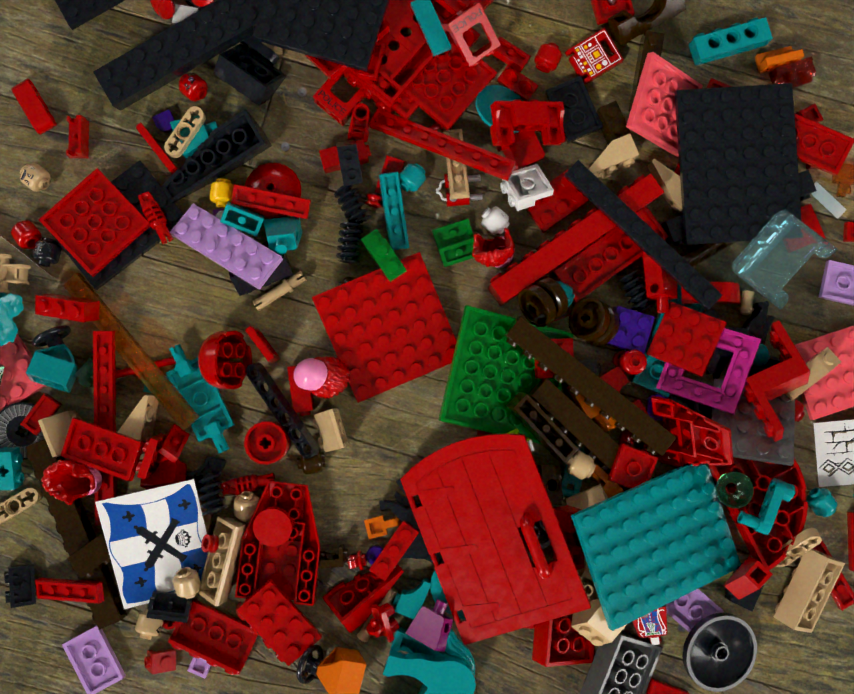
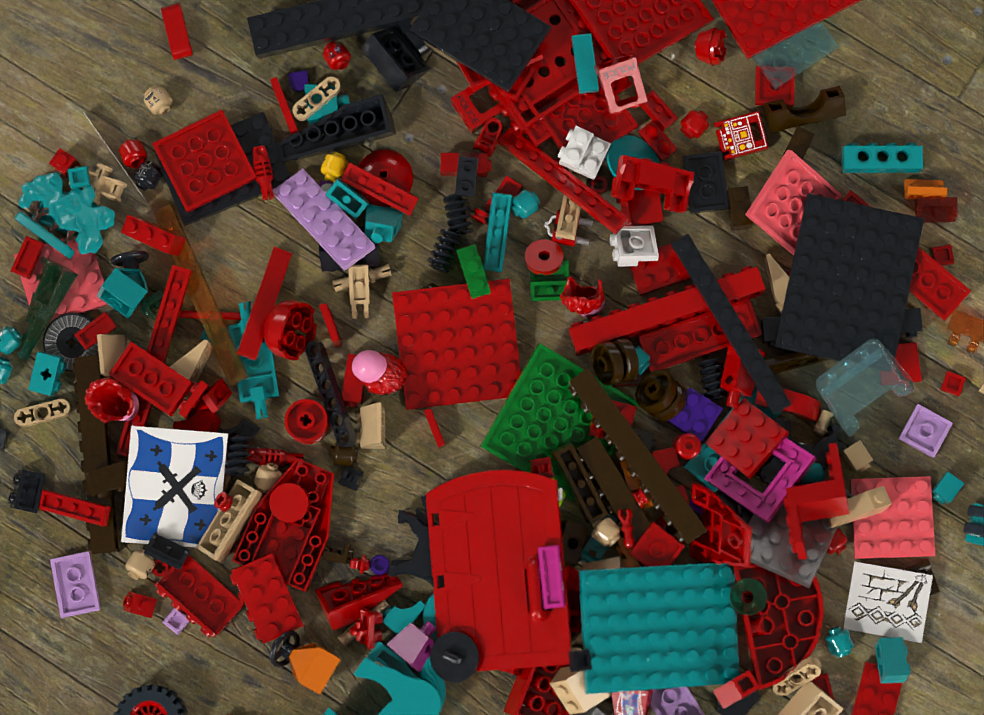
camera: 30 degrees right, 5 degrees down
red hinge [66,115,89,158] -> none
tan head [172,567,201,599] -> none
orange plate [364,515,400,539] -> none
red plate [369,520,419,581] -> none
white head [481,206,510,235] -> none
tan slope [589,134,639,179] -> none
teal beam [737,478,795,535] -> none
white sticker [812,181,846,219] -> none
none -> red tile [236,246,292,361]
none -> black tile [338,466,365,491]
none -> tan hinge [348,264,370,319]
none -> red tile [424,408,445,449]
none -> black shield [430,631,480,683]
none -> red tile [525,239,563,275]
none -> red tile [529,457,553,477]
none -> dark pink plate [538,545,565,609]
none -> white plate [557,126,611,180]
none -> black tile [568,649,592,672]
none -> red bush [590,176,608,195]
none -> red piece [618,509,635,549]
none -> red bush [632,488,649,508]
none -> tan brick [841,440,873,472]

